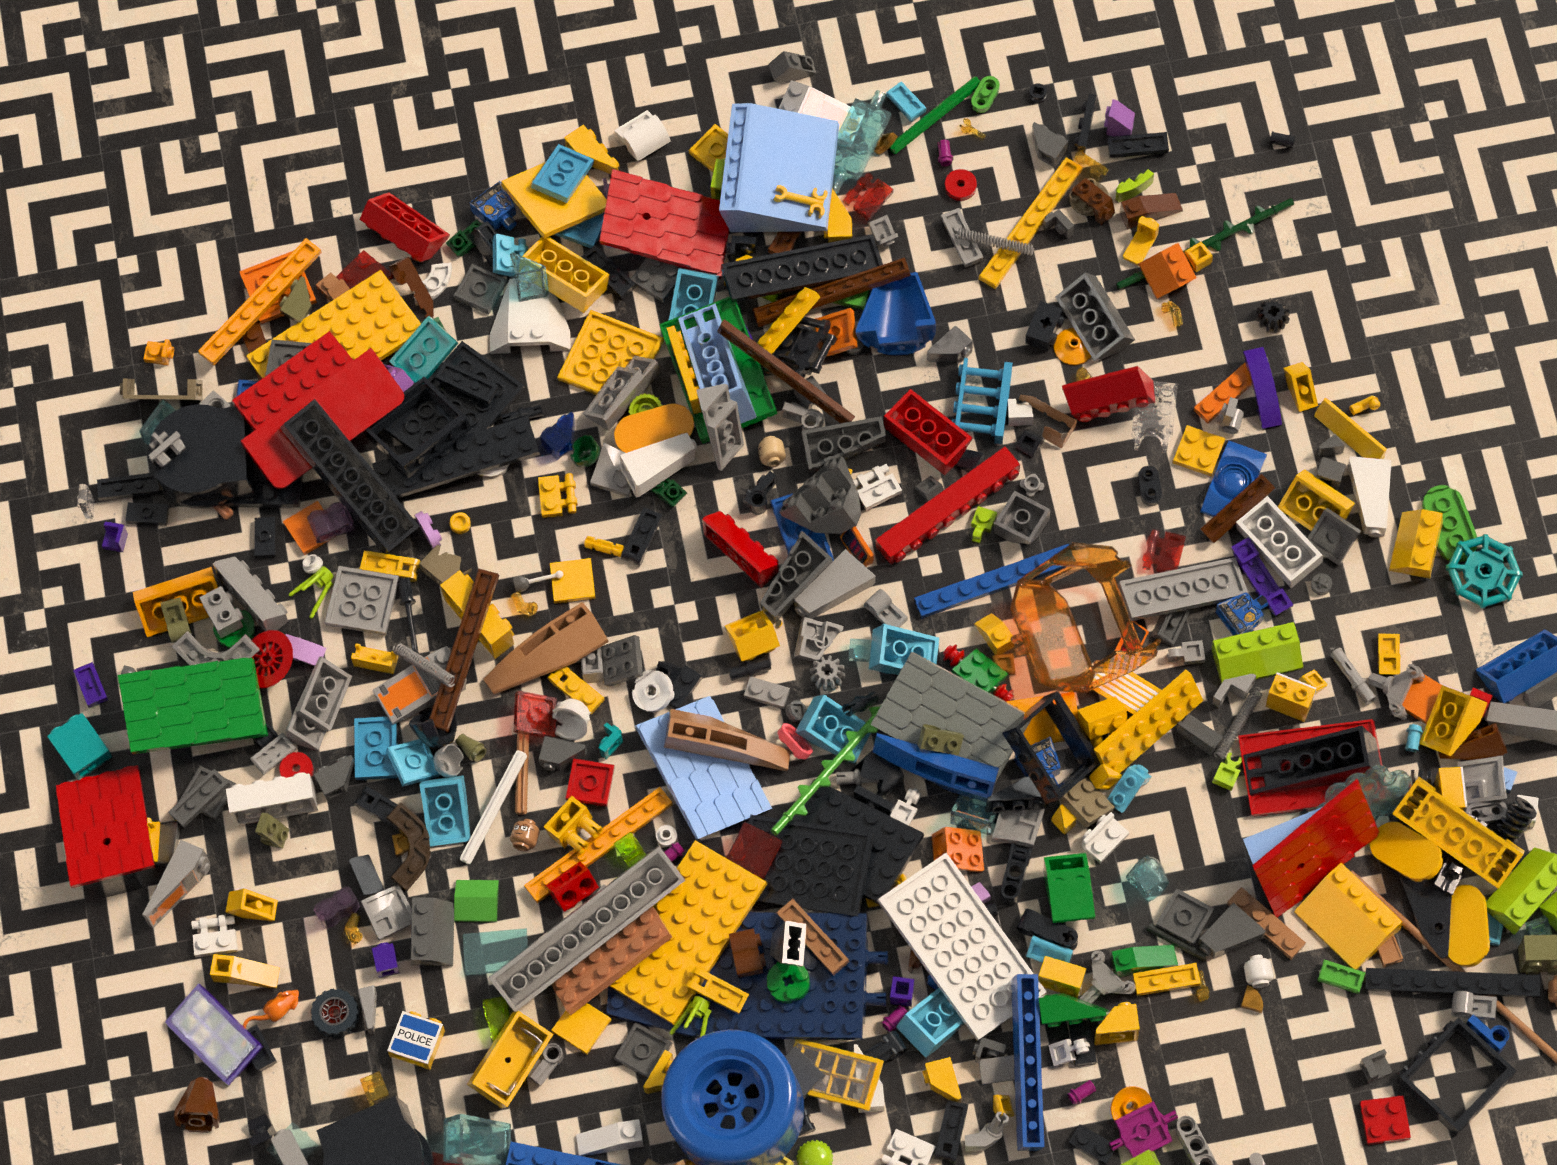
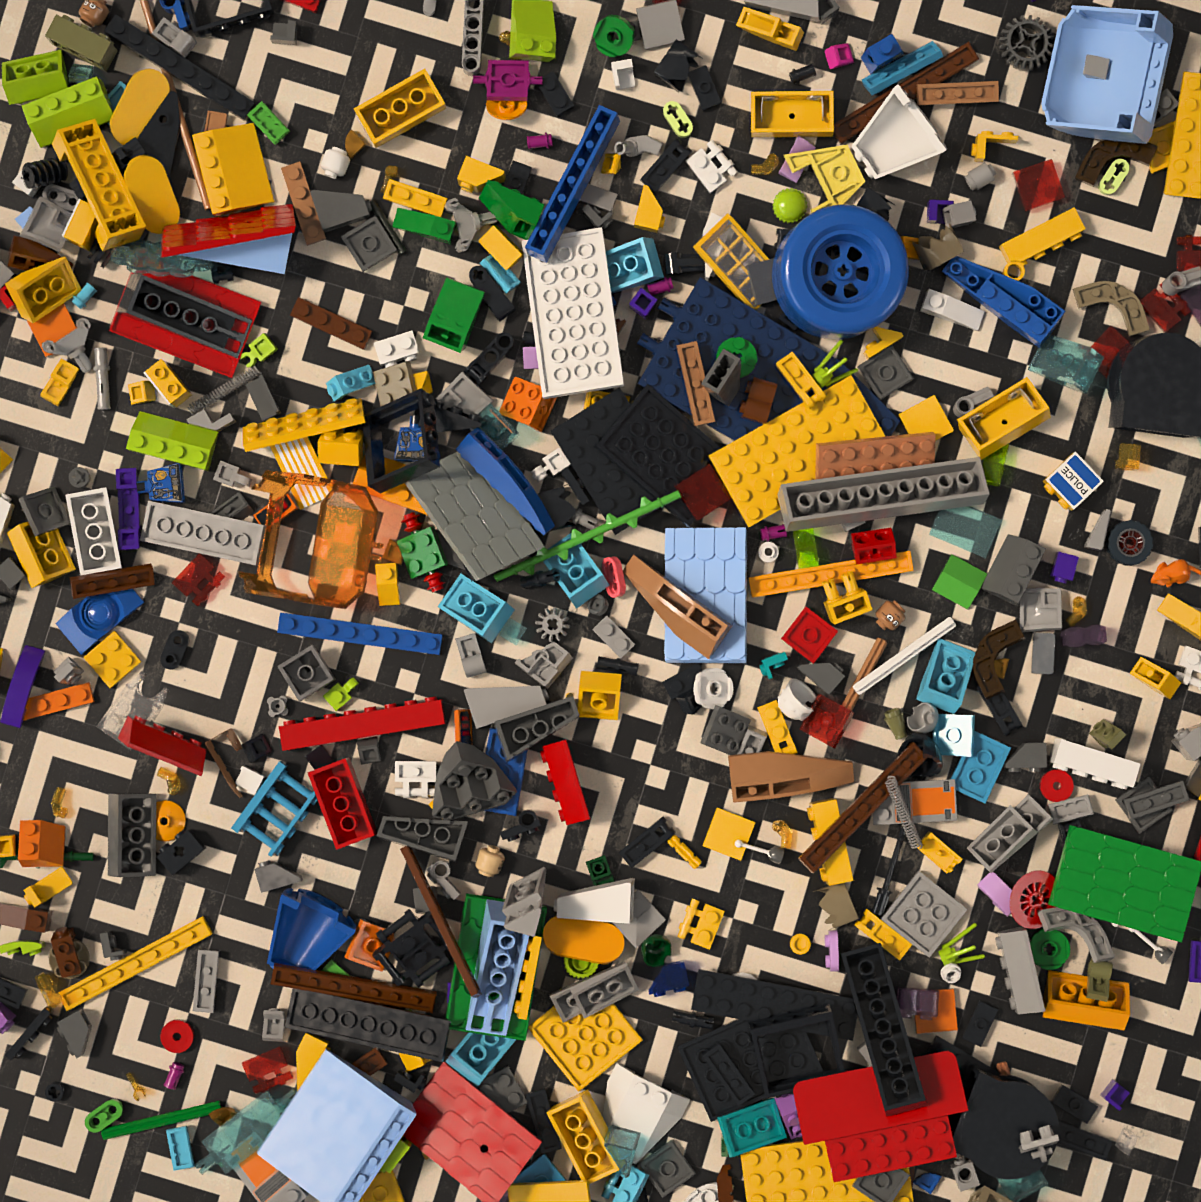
camera: 150 degrees left, 20 degrees up
light grey brick [199,586,243,638] -> none
yellow plate [757,287,820,354] -> none
yellow bar [774,185,828,219] -> none
olive plate [917,724,964,755] -> none
light grey piece [955,227,1034,256] -> none
white plate [1048,1038,1090,1066] -> none
yellow slope [1089,764,1122,790] -> none
clear light blue piece [1126,855,1169,902] -> none
none -> reddish brown plate [290,297,373,350]
none -> yellow brick [354,69,447,148]

